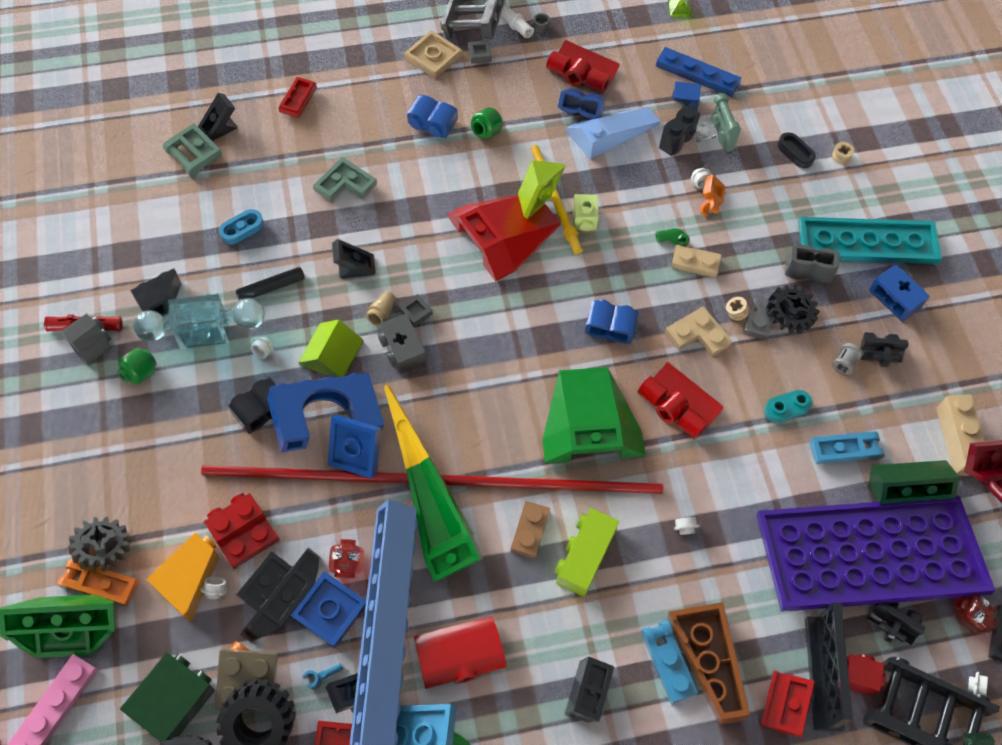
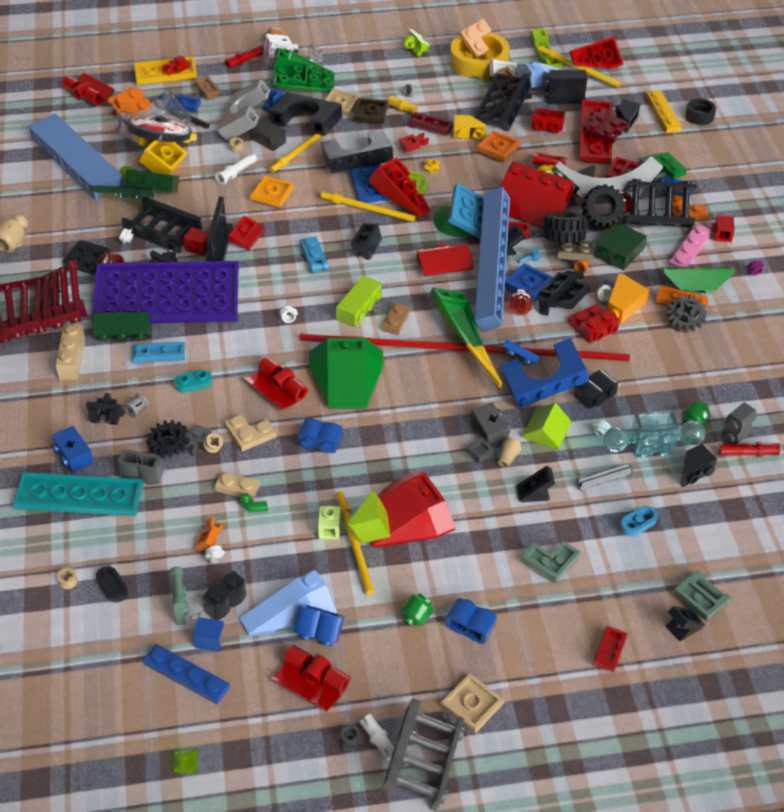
camera: 175 degrees left, 15 degrees down
dark grey plate [468,40,492,64] -> none
dark orange wedge [667,602,750,725] -> none

